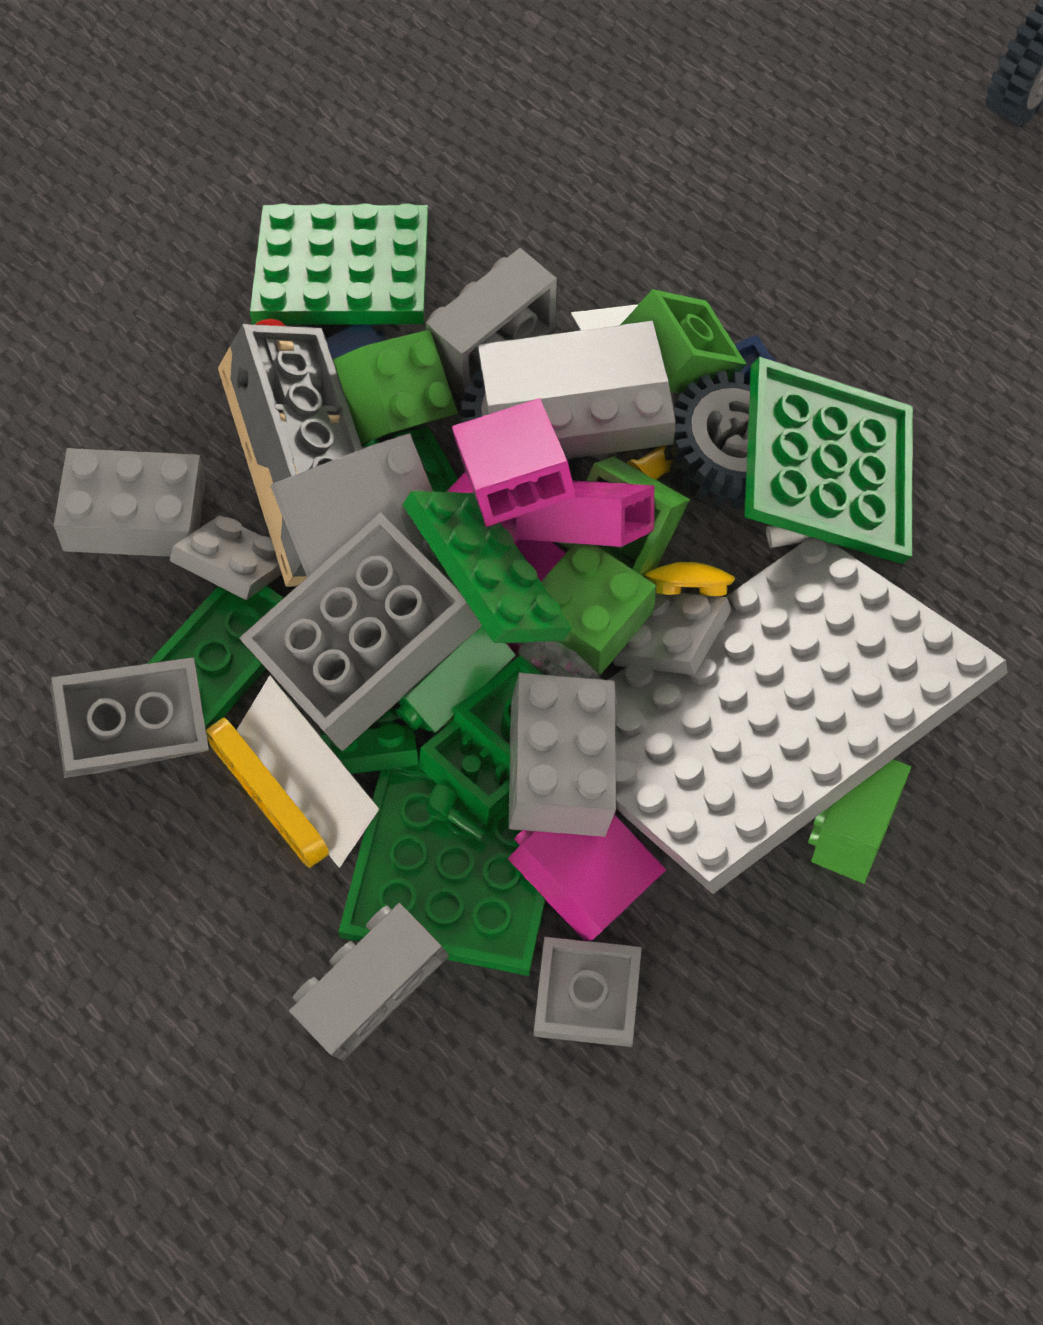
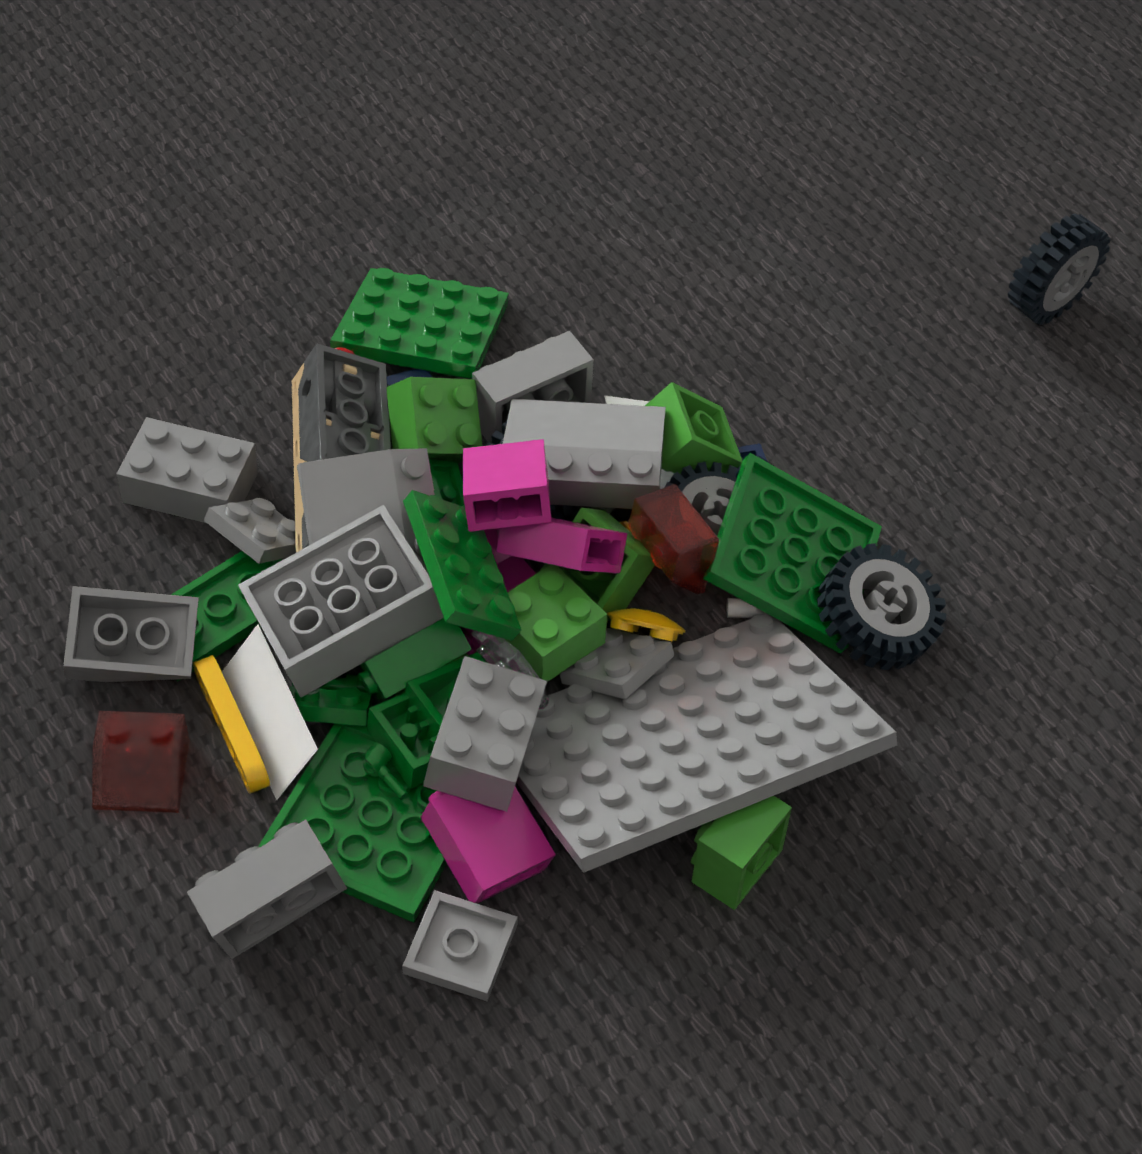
camera: 10 degrees right, 10 degrees down
none -> clear red slope [92,711,190,813]
none -> clear red slope [628,484,719,594]
none -> wheel [817,543,947,670]

